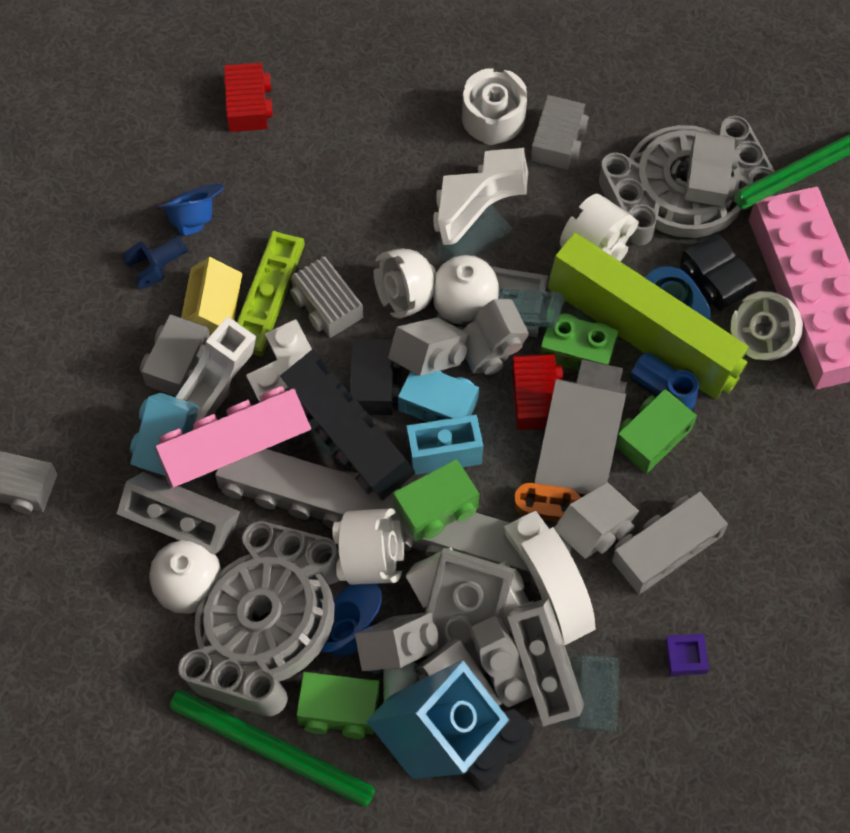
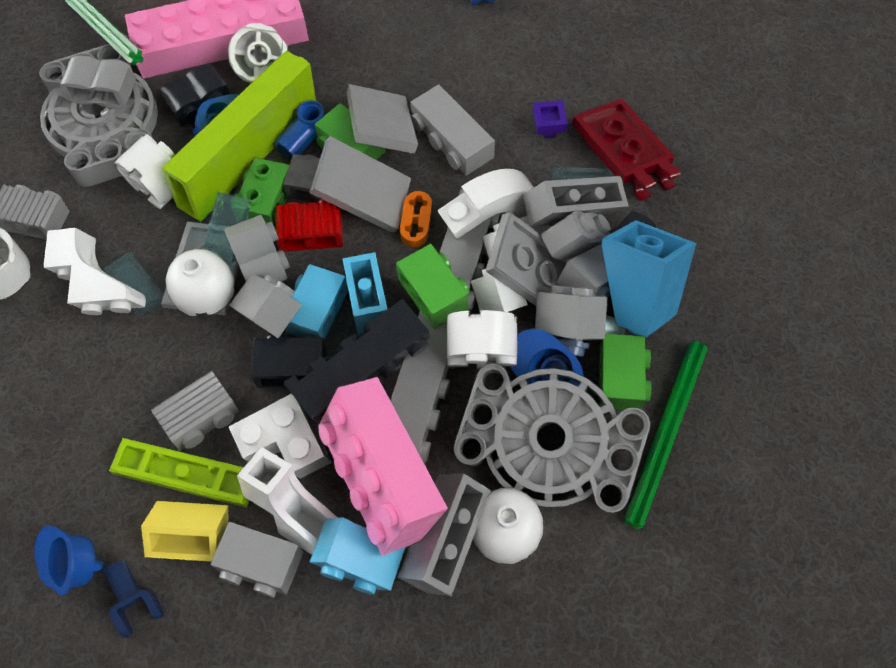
camera: 90 degrees left, 0 degrees up
white cylinder [374,248,436,319] -> none
light grey brick [554,482,639,559] -> none
none -> light grey tile [346,84,418,153]
none -> dark red tile [572,99,681,201]

